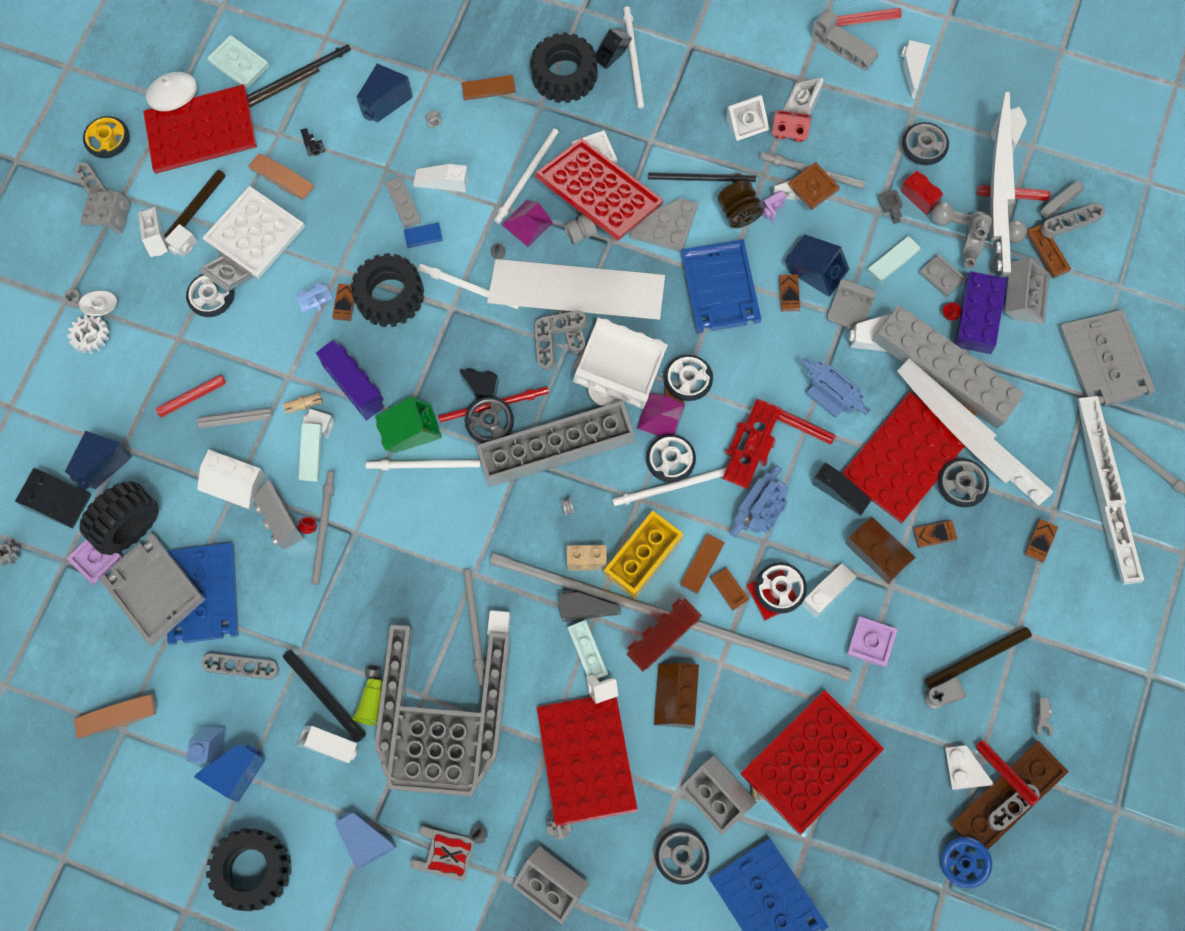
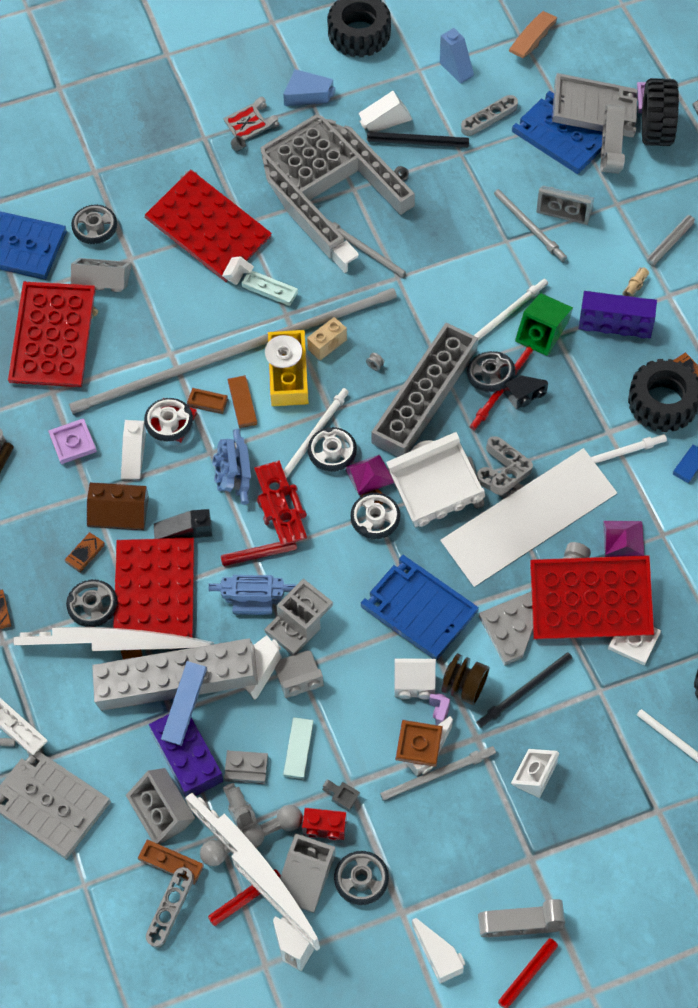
camera: 135 degrees right, 10 degrees down
blue slope [194,744,266,802] -> none
white slope [197,449,266,510] -> none
red plate [297,517,317,534] -> none
light aqua tile [299,423,322,482] -> none
white brick [303,409,335,439] -> none
lime plant [352,679,383,726] -> none
dark grey hinge [491,243,506,259] -> none
white bar [494,128,559,224] -> none
light grey slope [512,846,590,924] -> none
dark grey slope [559,590,621,622] -> none
clear red brick [626,598,703,672] -> none
reddish brown slope [654,663,699,729] -> none
brick [772,110,811,142] -> none
dark orange tile [779,275,800,312] -> none
white slope [783,78,824,115] -> none
dark blue slope [785,234,850,297] -> none
red plate [943,302,962,321] -> none
light grey beam [1040,180,1085,220] -> none
none -> medium blue tile [161,661,207,746]
none -> light grey bracket [264,579,333,655]
none -> white dish [265,335,302,368]
none -> light grey slope [280,833,336,913]
none -> white slope [395,659,436,700]
none -> light grey beam [600,105,625,174]

